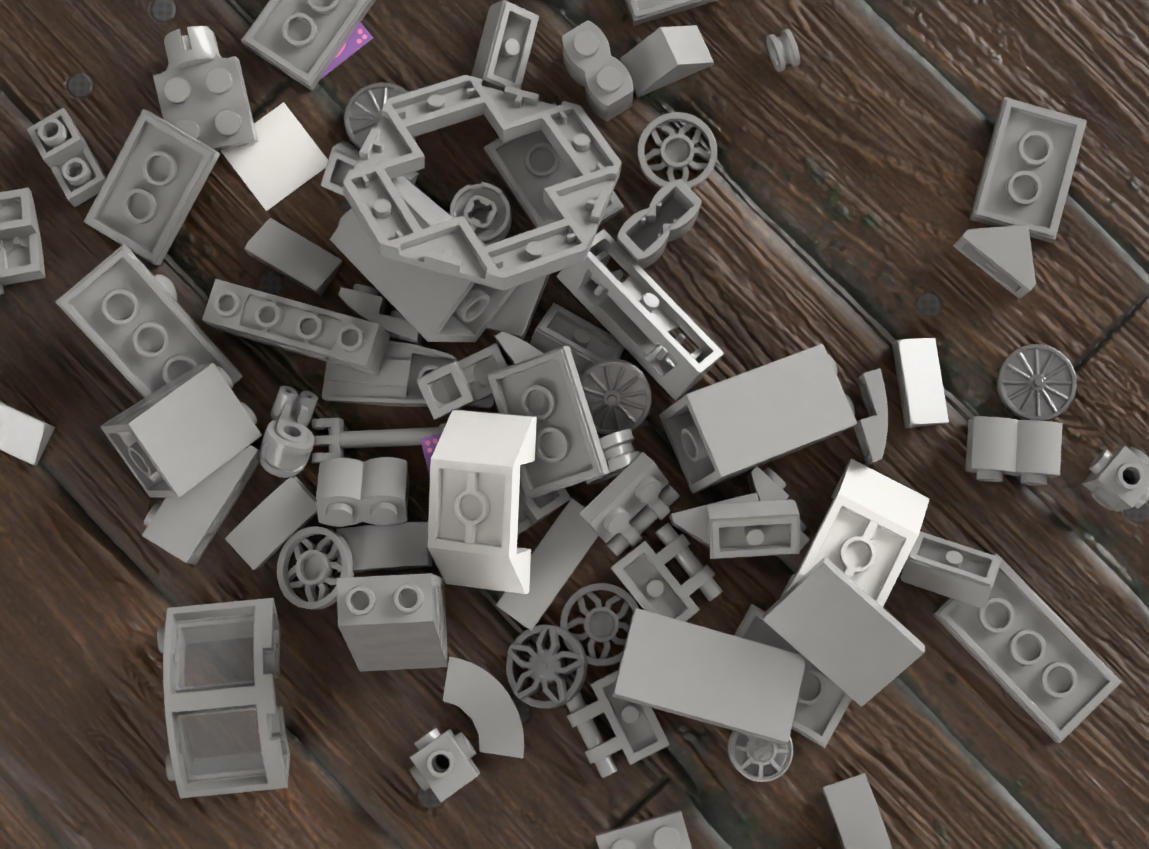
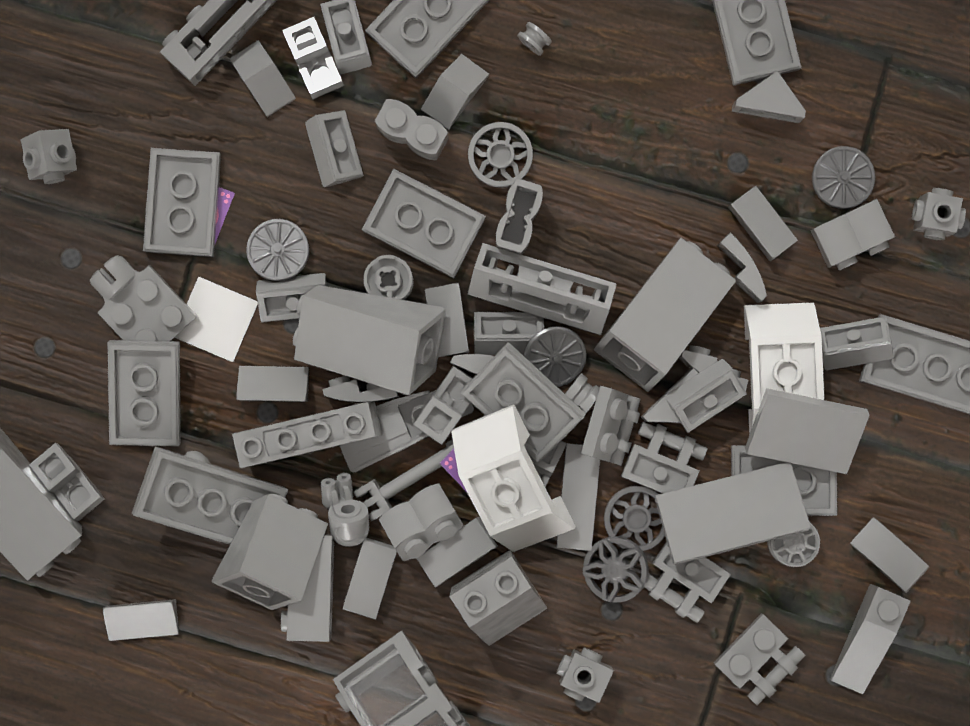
camera: 30 degrees left, 5 degrees up
light grey slope [27,108,107,207] -> none
light grey wheel [277,526,354,610] -> none
light grey plate [343,75,622,291] -> none
light grey tile [443,656,525,758] -> none

